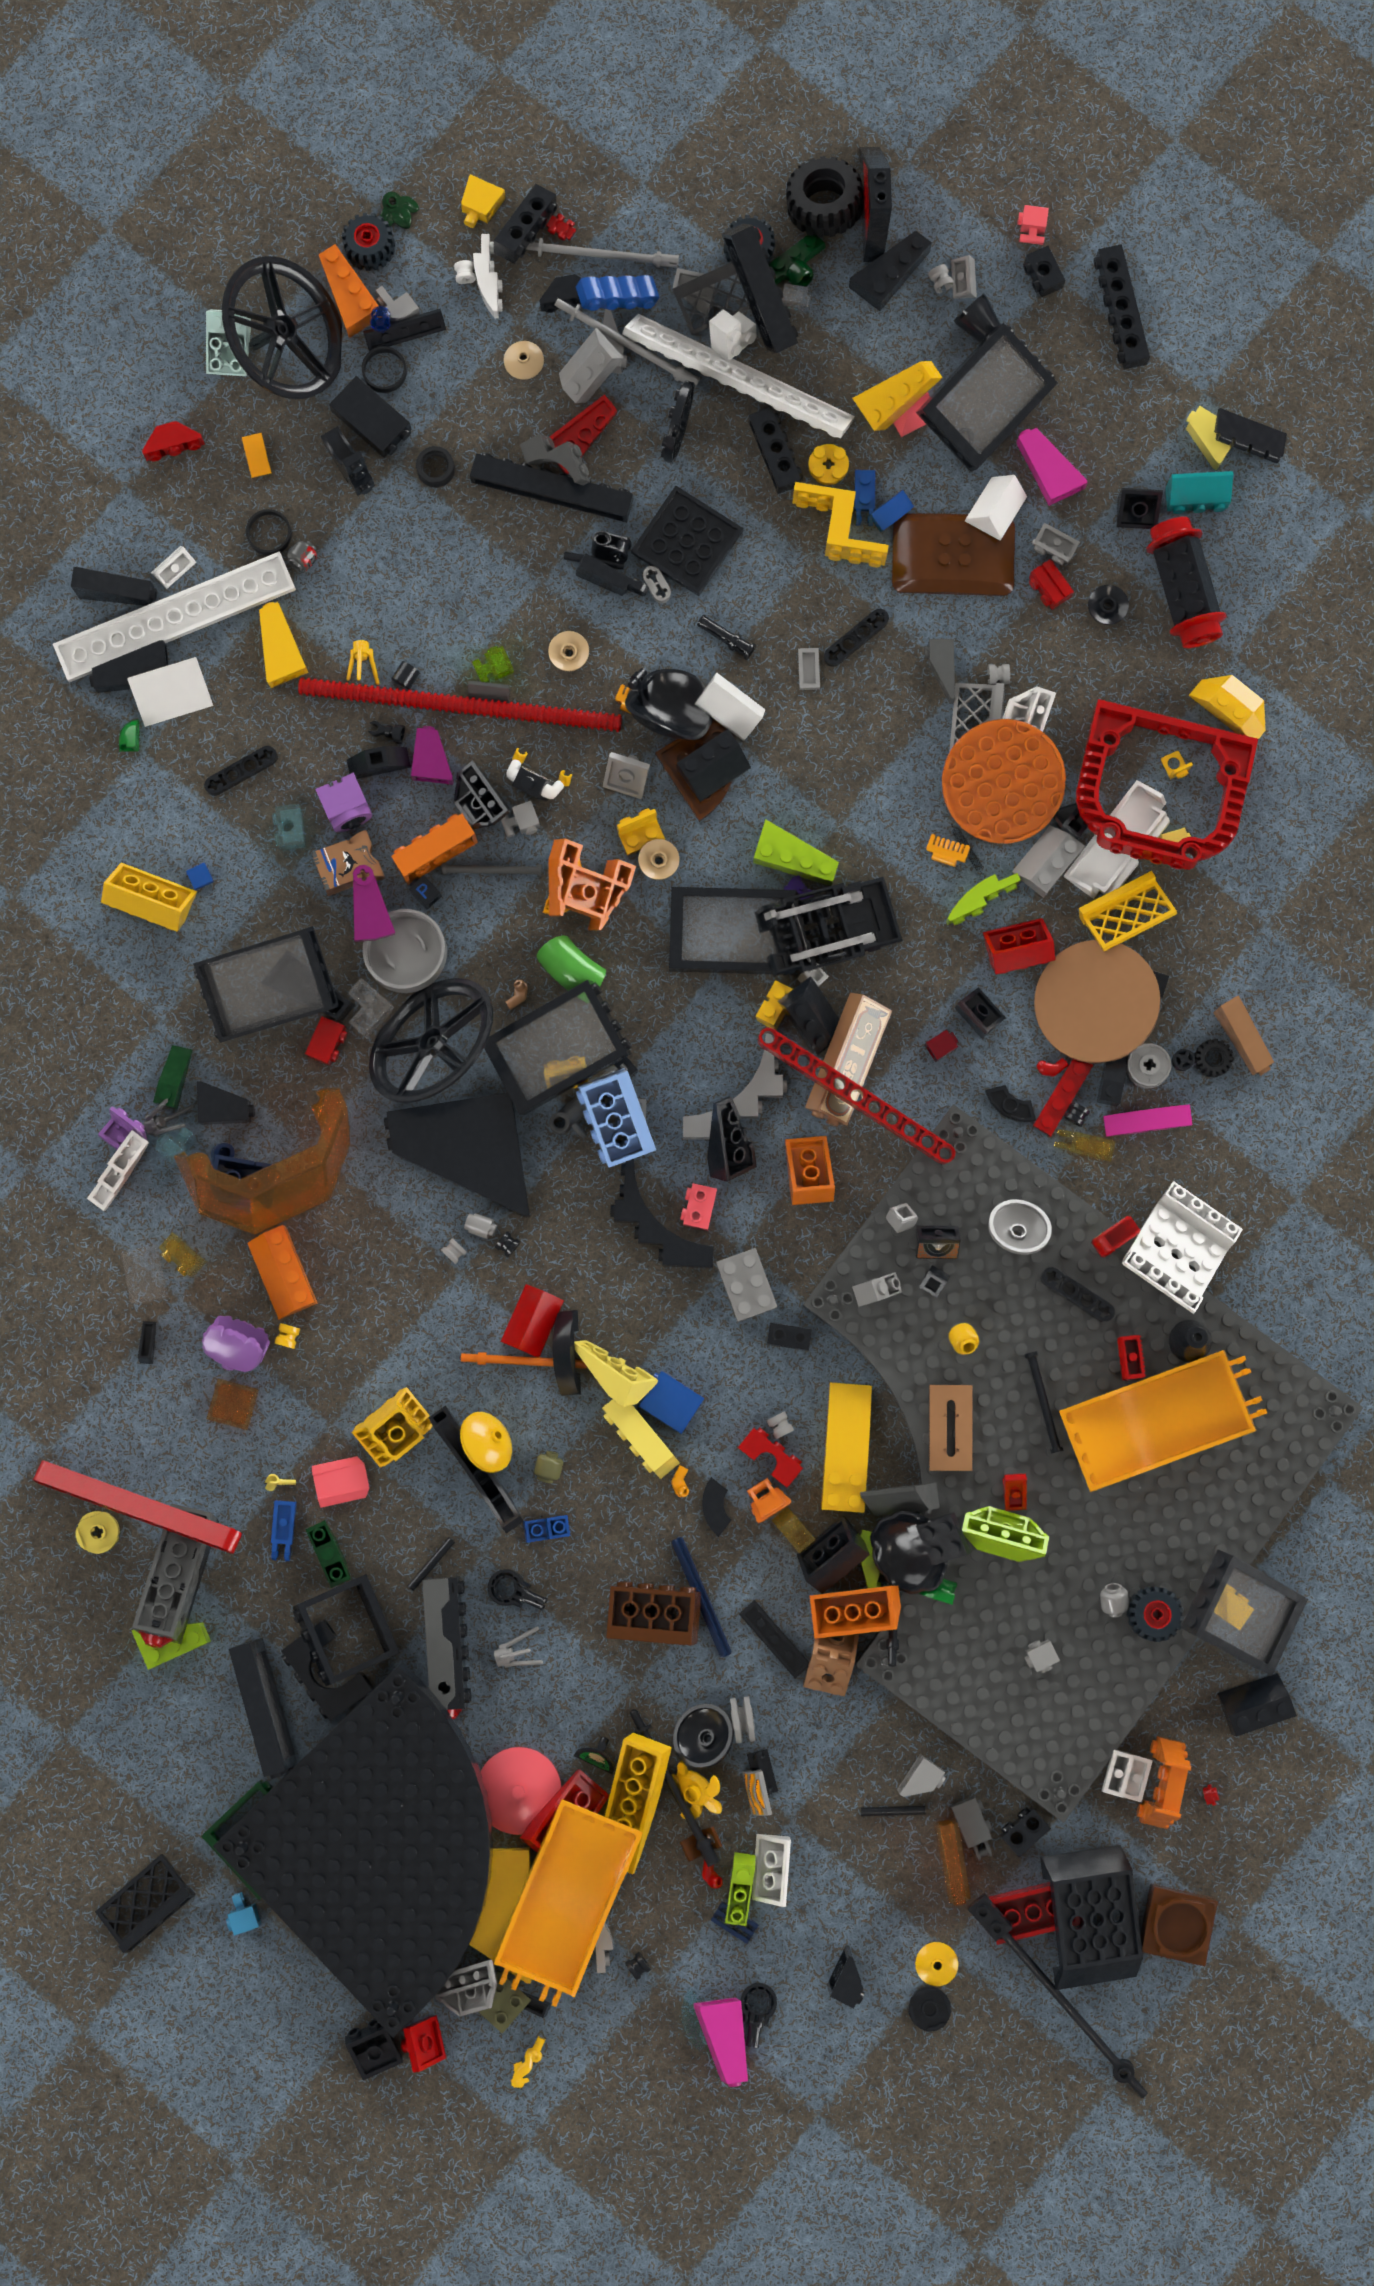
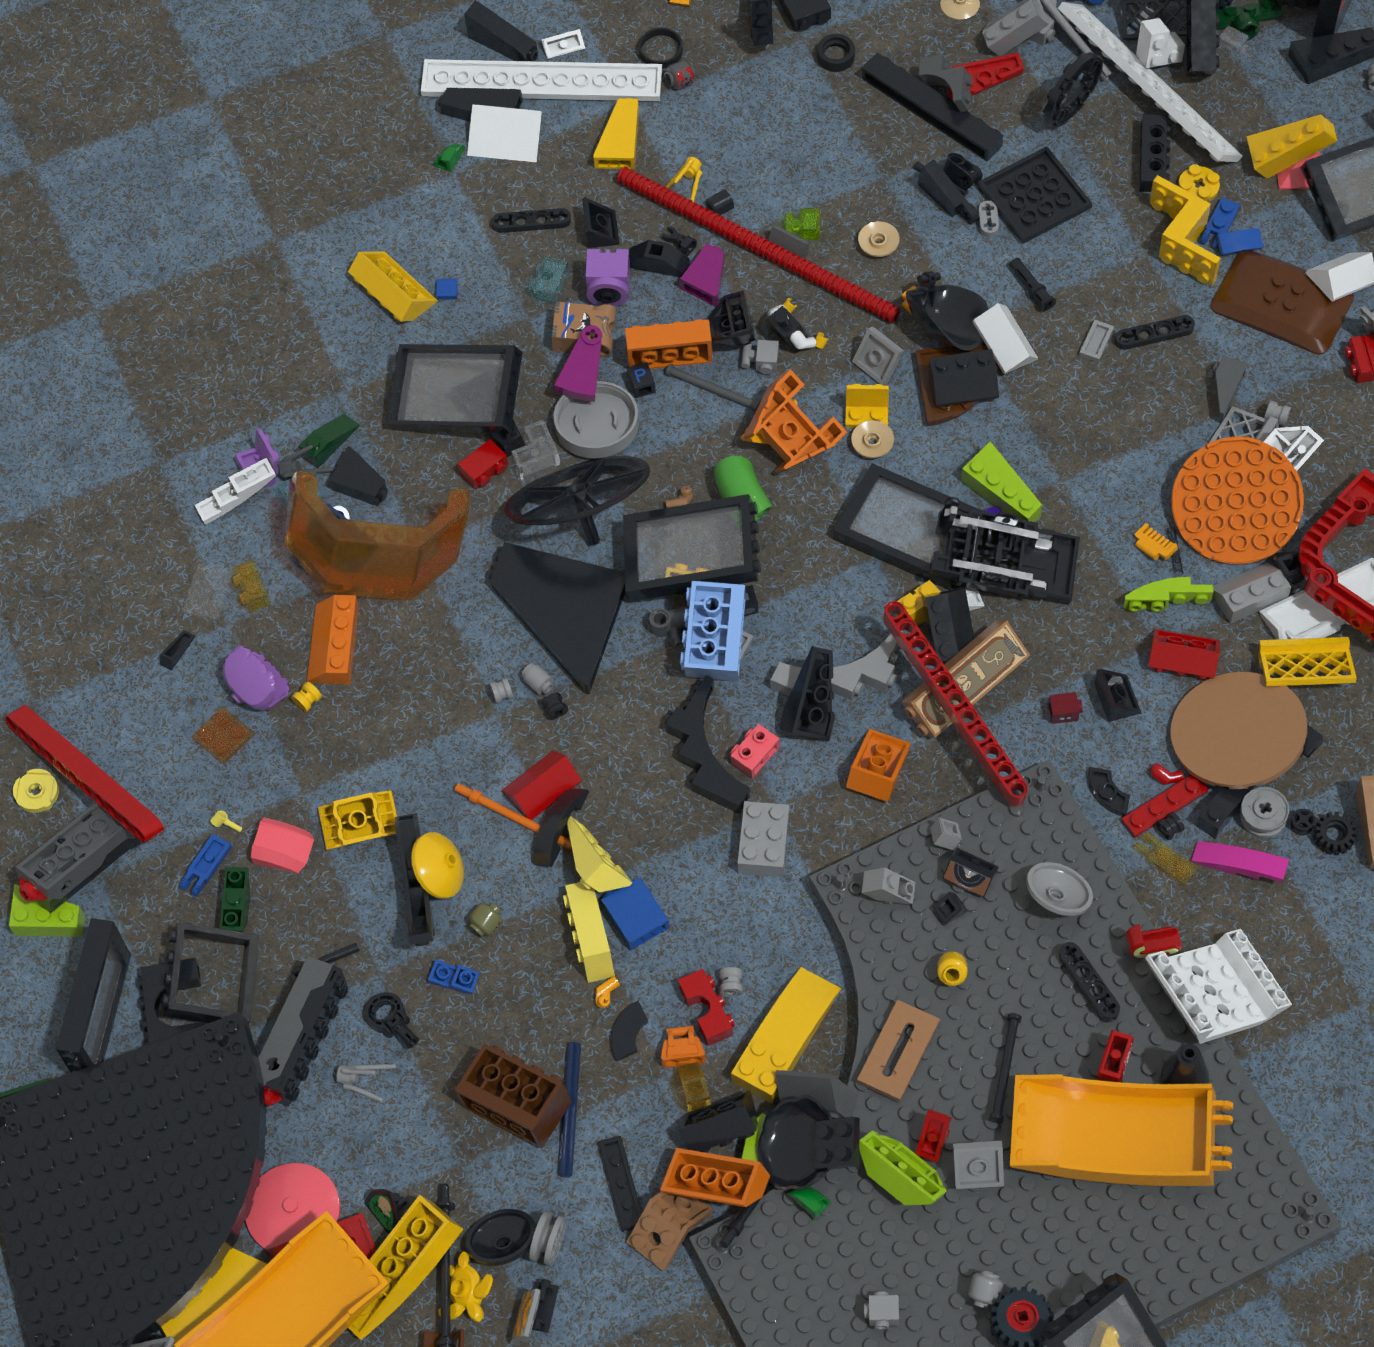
camera: 30 degrees right, 20 degrees down
black brick [766,1323,812,1351] -> none
none -> black slope [582,197,619,248]
none -> light grey tile [953,1141,1004,1189]

